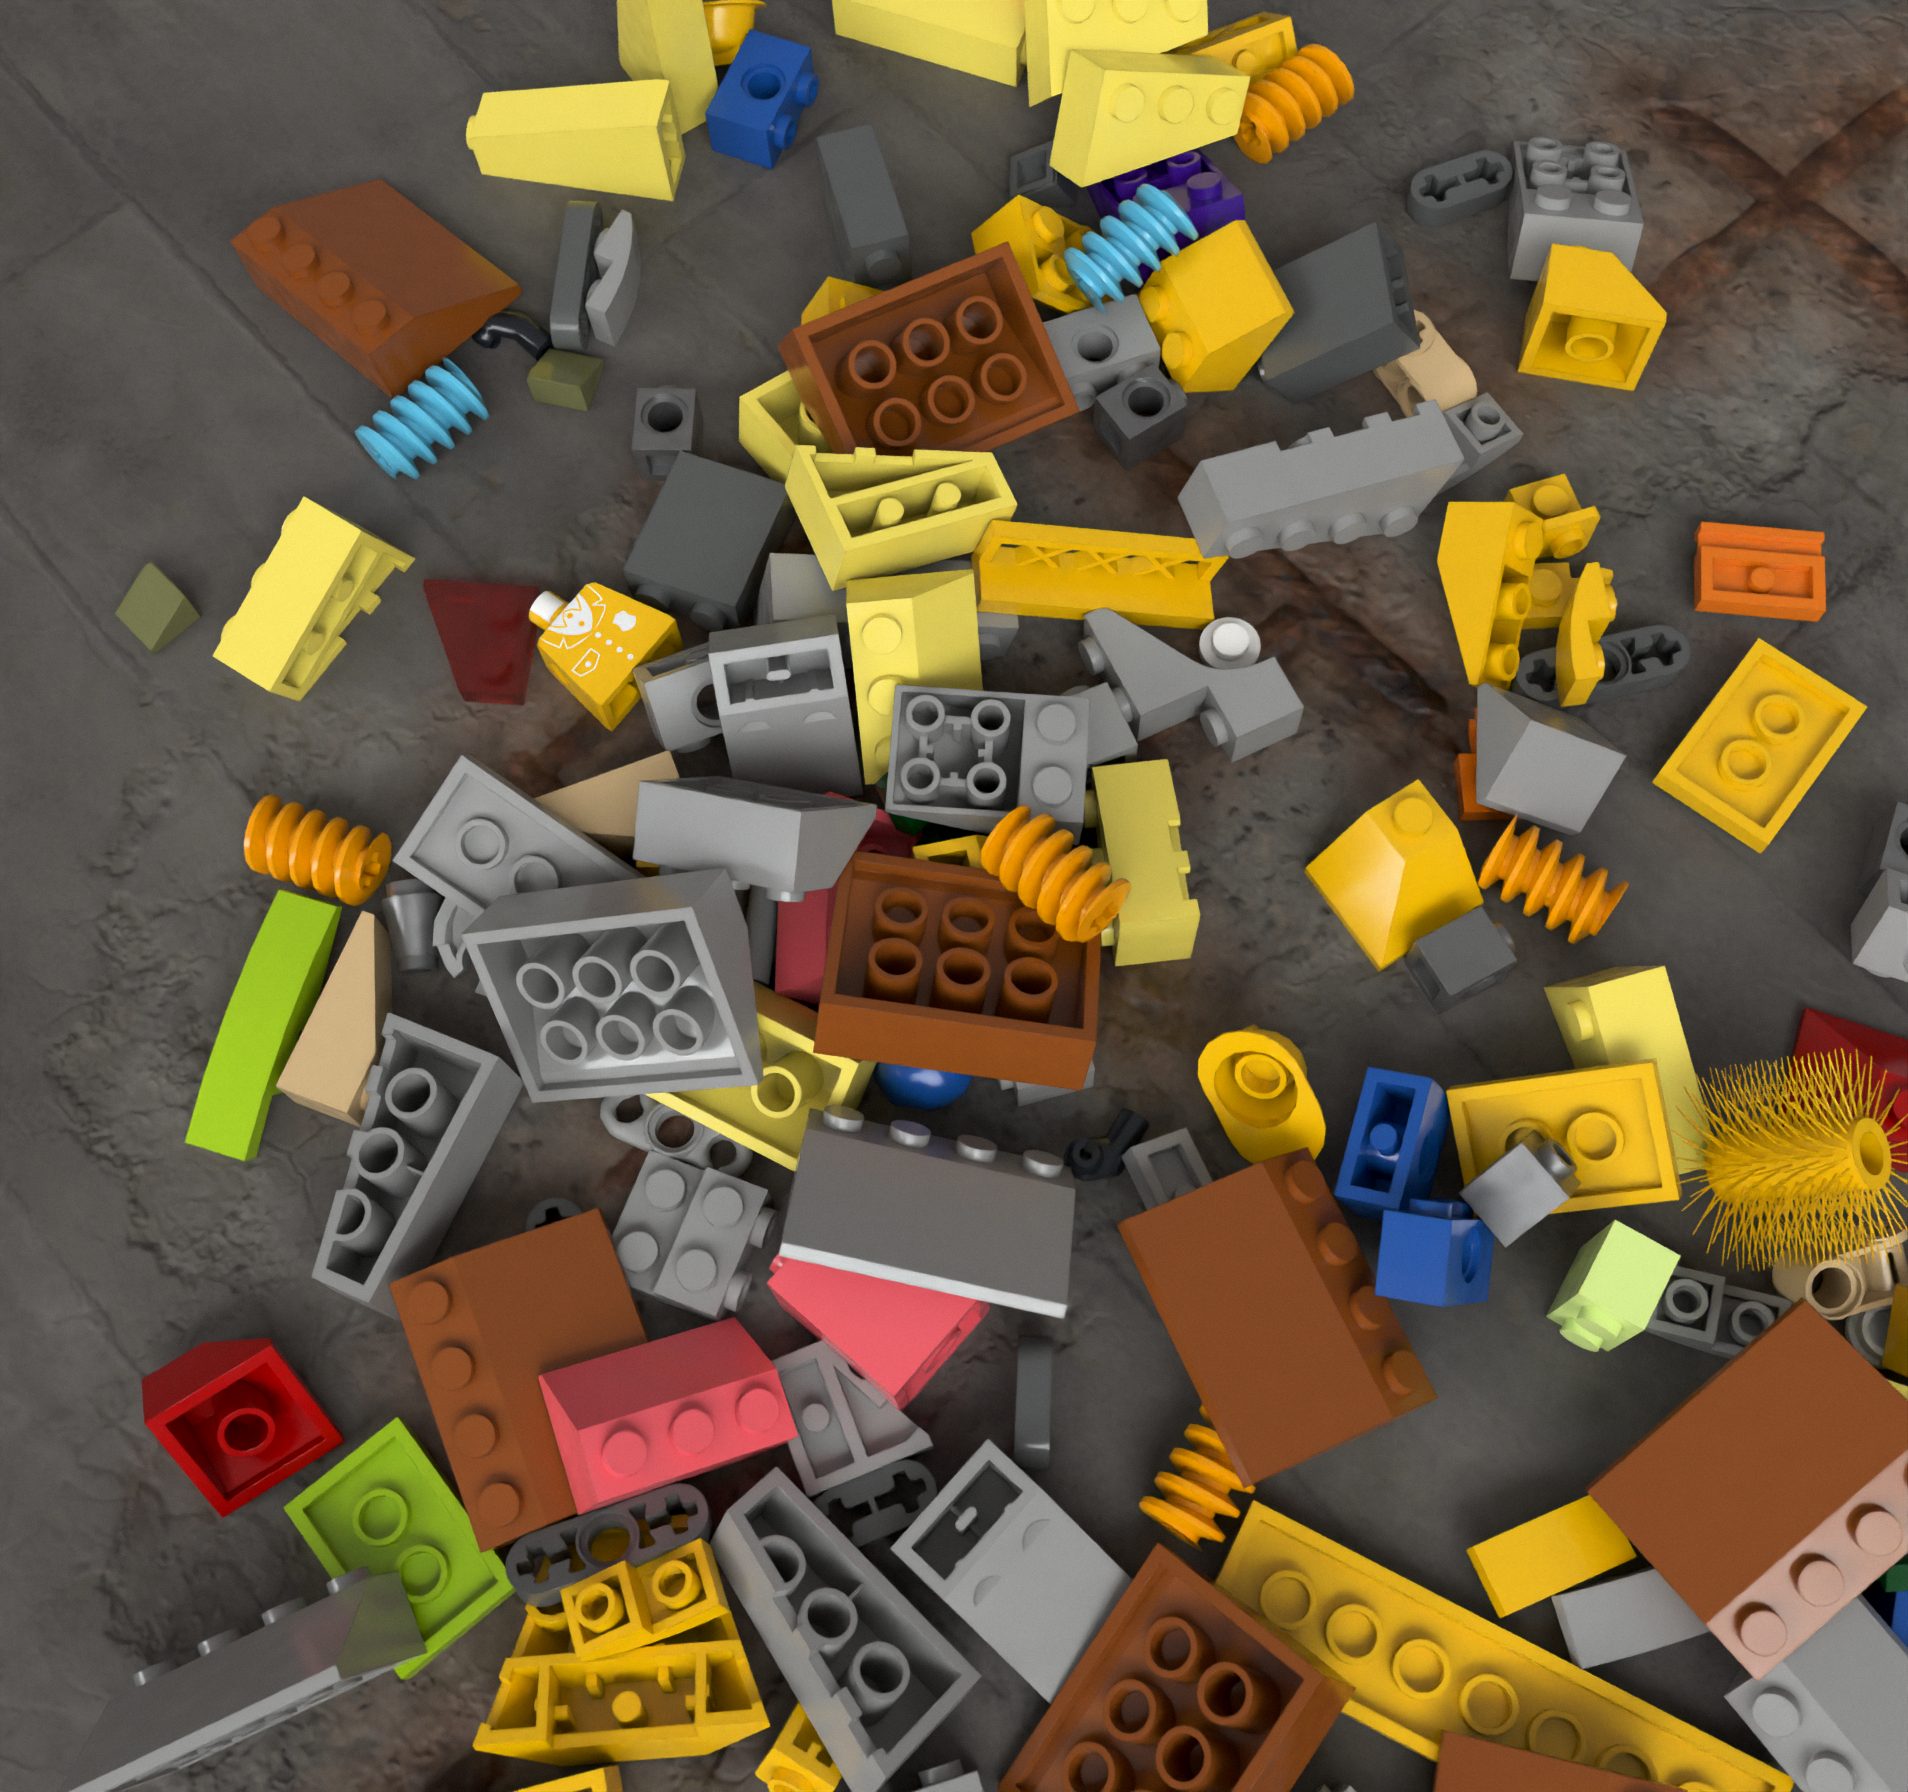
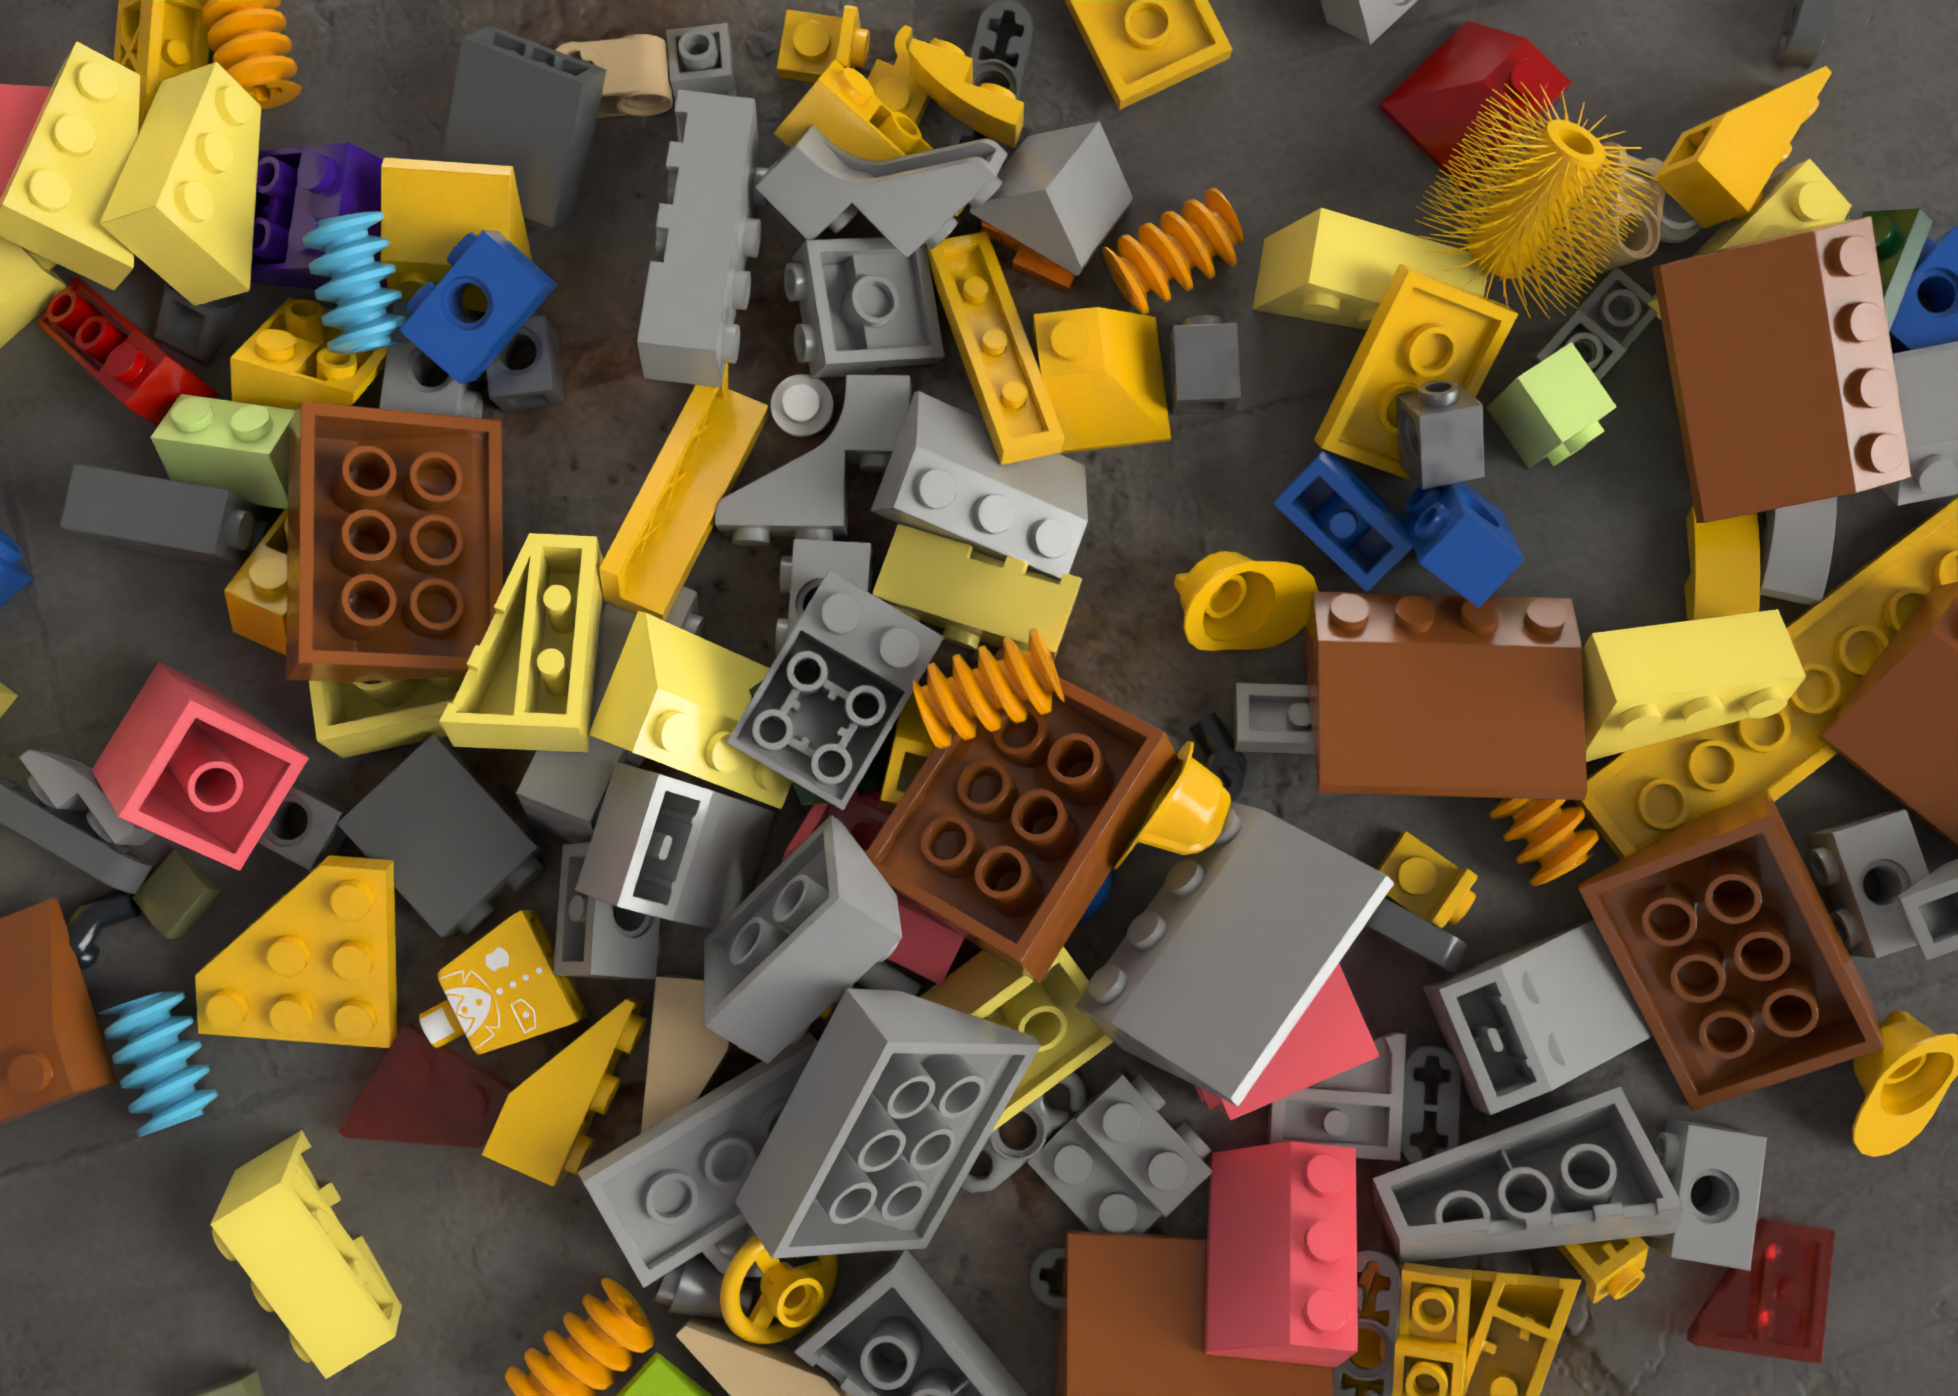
camera: 65 degrees left, 15 degrees up
none -> red slope [36,276,219,427]
none -> coral slope [91,661,309,871]
none -> yellowish green brick [151,394,296,509]
none -> yellow plate [195,855,398,1048]
none -> blue brick [399,230,558,384]
none -> yellow slope [482,996,647,1187]
none -> yellow piece [720,1234,838,1345]
none -> light grey arch [755,124,1008,258]
none -> light grey plate [784,237,945,379]
none -> light grey slope [871,391,1088,581]
none -> yellow plate [927,231,1065,465]
none -> yellow piece [1113,741,1231,870]
none -> yellow bracket [1376,831,1478,929]
none -> light yellow wedge [1582,609,1806,762]

